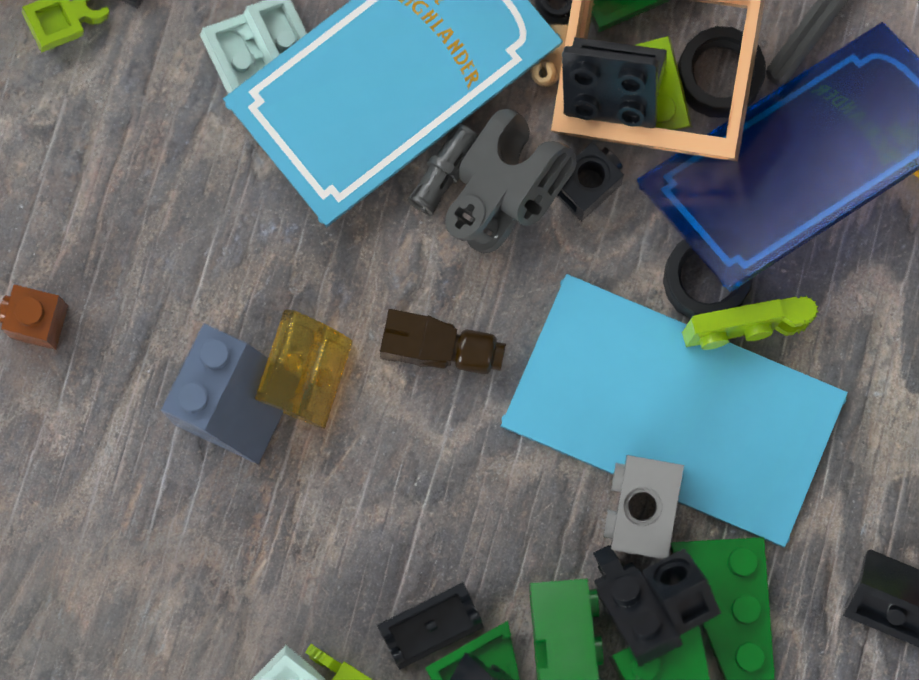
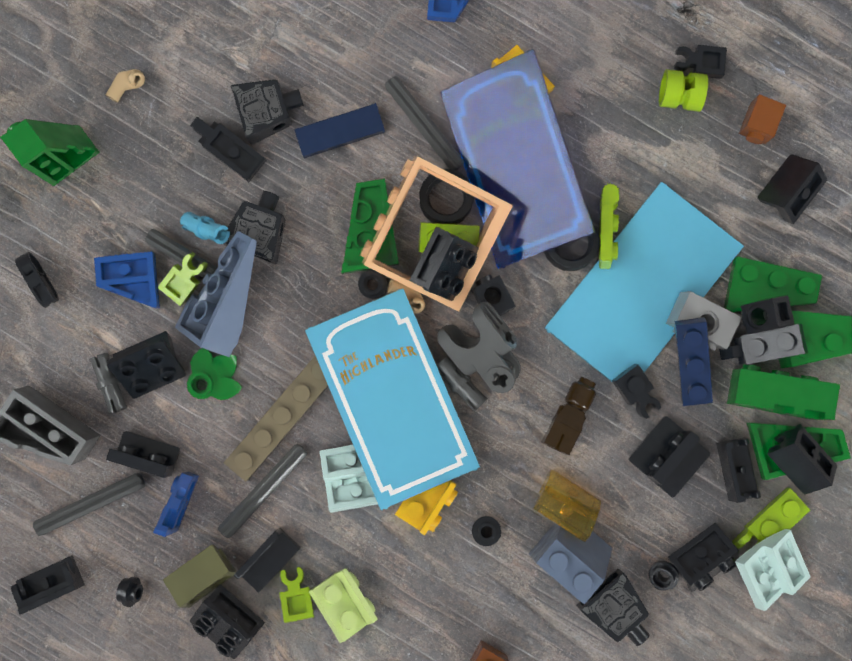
camera: 75 degrees left, 5 degrees up
none -> yellowish green bracket [308,568,378,643]
none -> yellow bracket [395,480,458,535]
none -> black plate [472,516,501,546]
none -> torso [576,569,650,646]
none -> black plate [612,364,661,419]
none -> black bracket [628,416,710,497]
none -> black plate [649,561,679,591]
none -> black bracket [668,523,739,592]
none -> dark blue plate [674,317,713,406]

